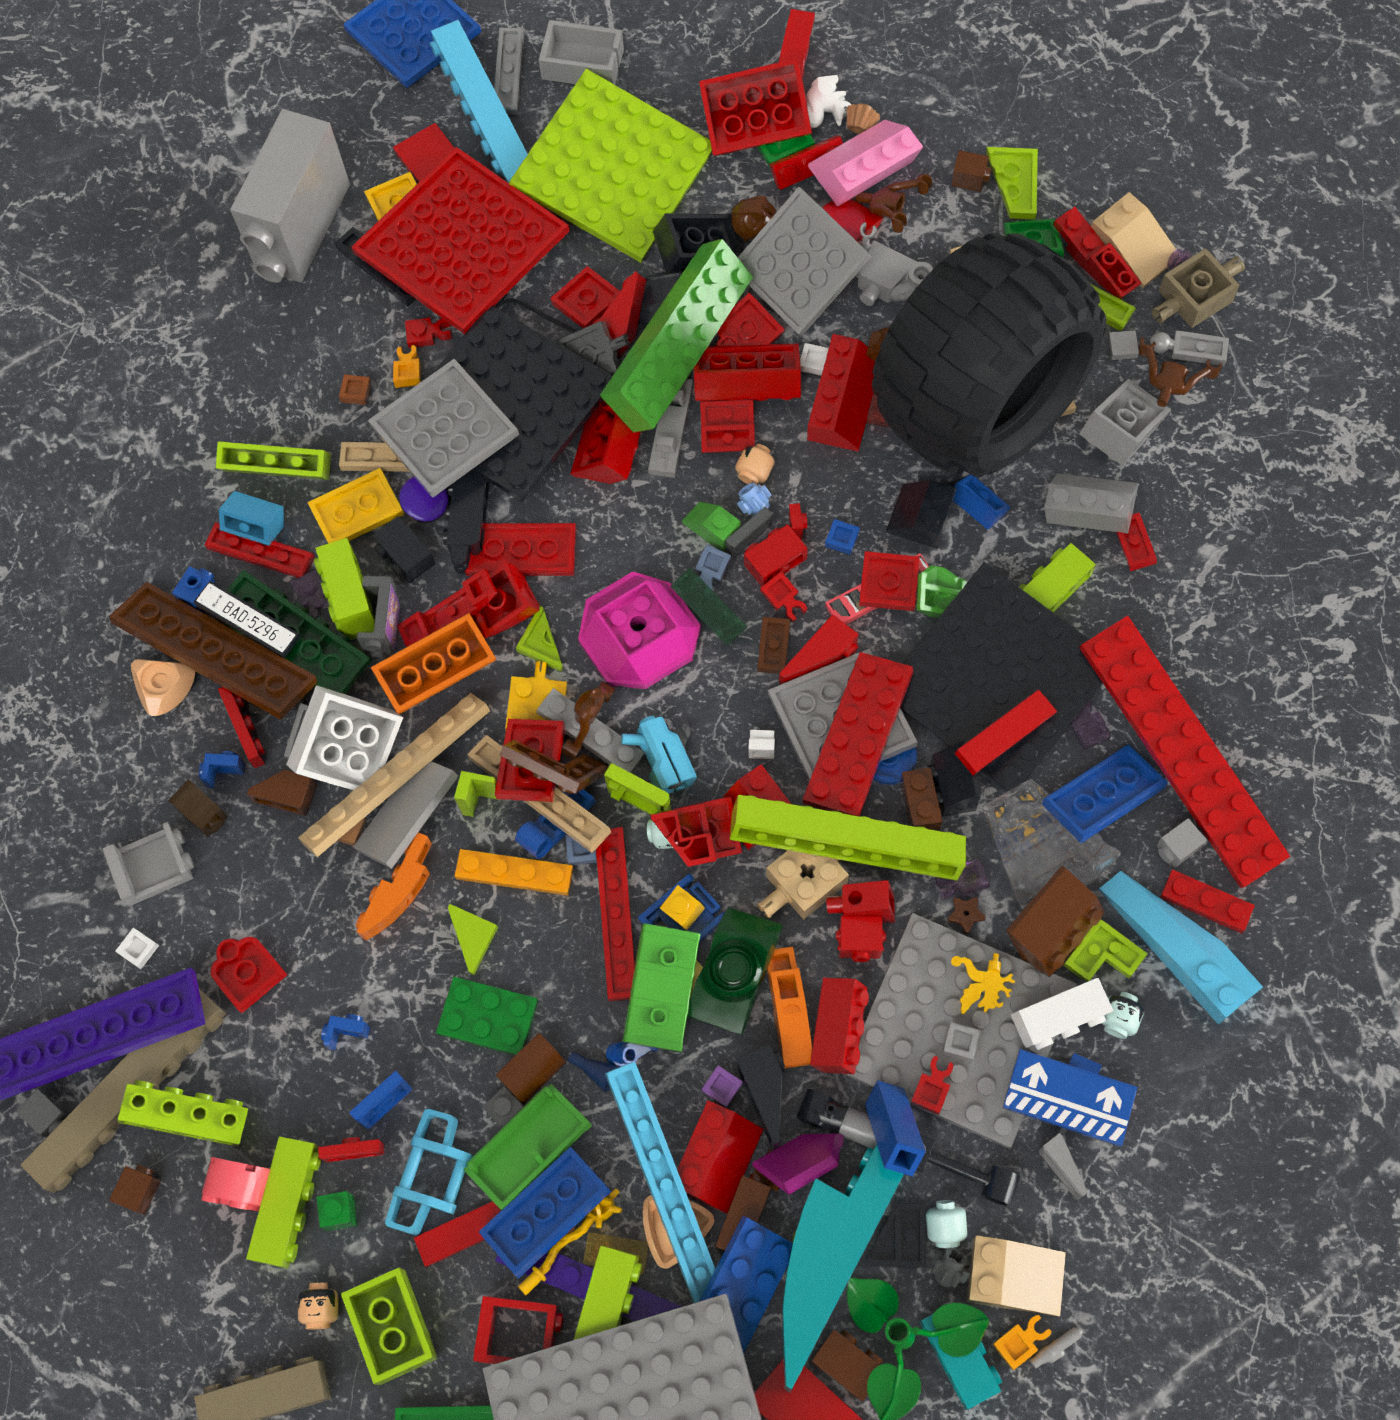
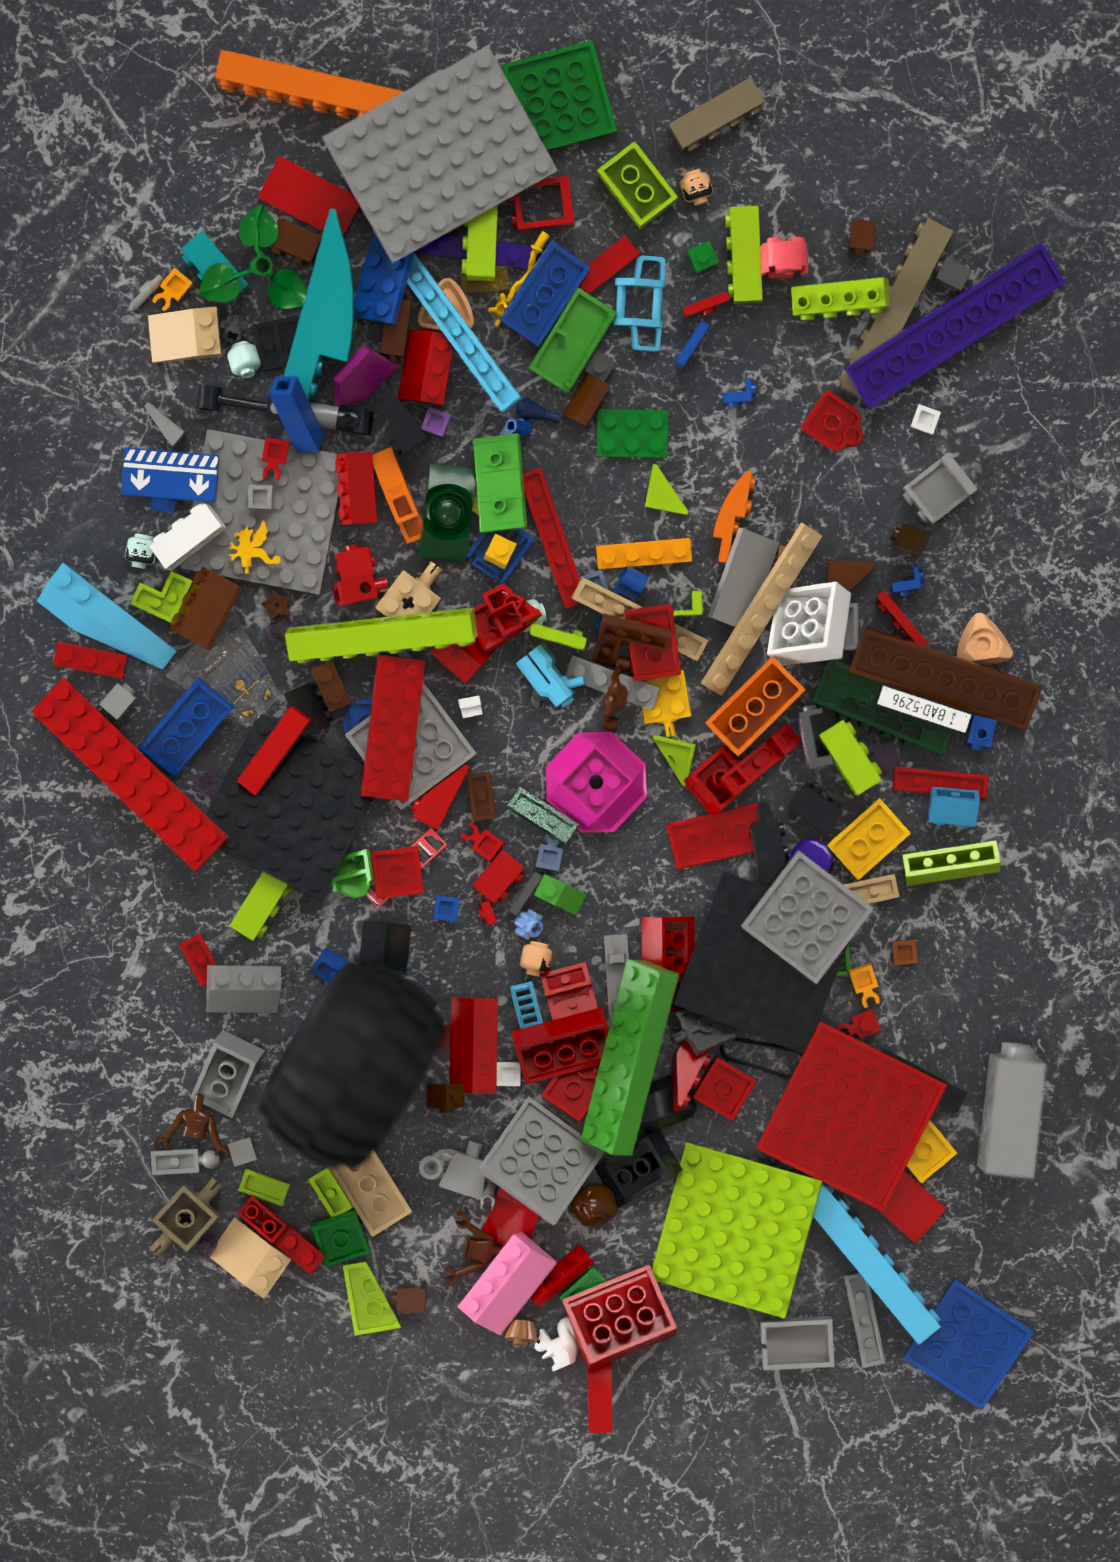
camera: 160 degrees right, 20 degrees up
none -> medium azure slope [510,981,543,1029]

